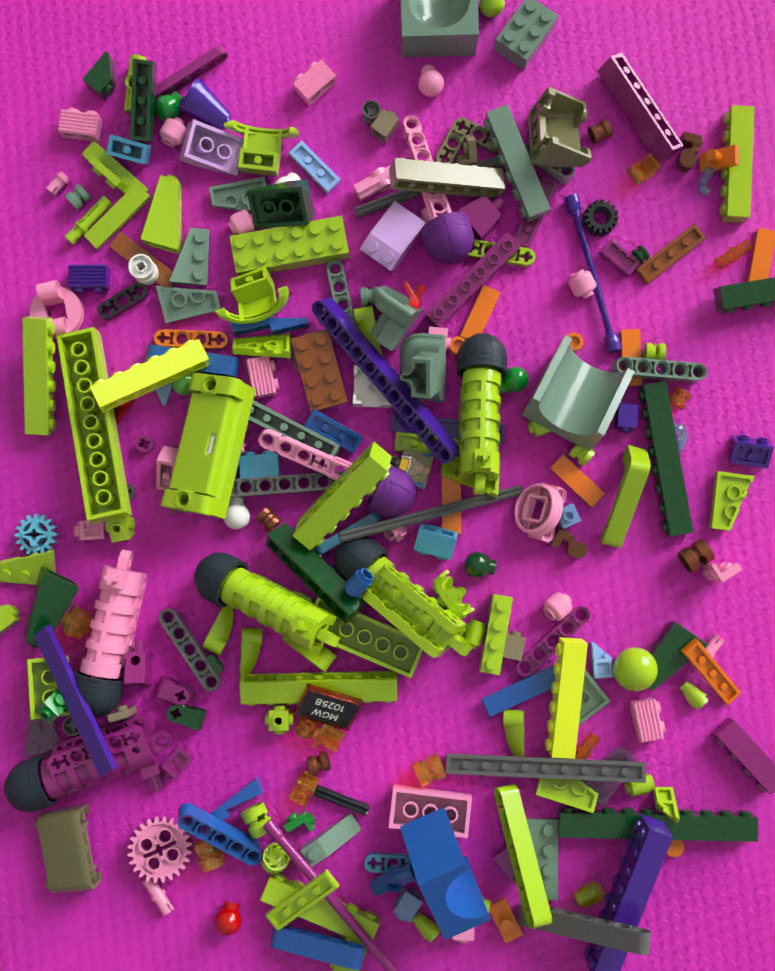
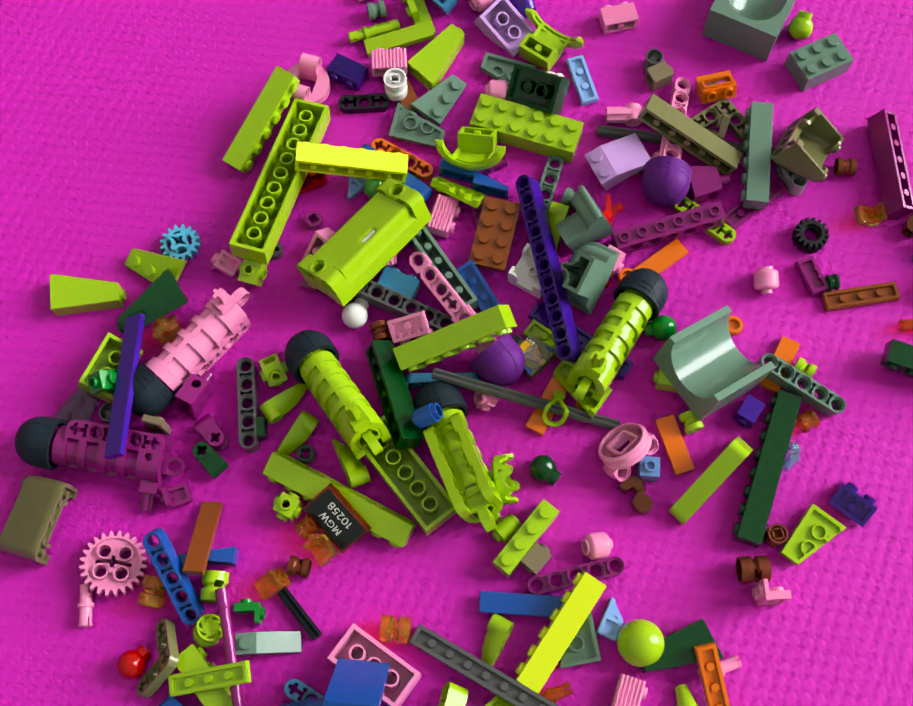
camera: 30 degrees right, 15 degrees down
dark azure brick [414,523,458,560] -> none
bright pink piece [418,65,444,97] -> none
dark purple hose [564,194,622,353] -> none
none -> beam [137,618,179,698]
none -> dark orange tile [182,501,223,576]
none -> lime brick [259,353,289,387]
none -> dark green bush [297,445,316,464]
none -> bright pink brick [371,47,408,77]
none -> bright pink bracket [387,311,434,345]
none -> lime piece [542,390,569,427]
none -> orange window [695,70,737,104]
none -> copper wheel [763,524,788,547]

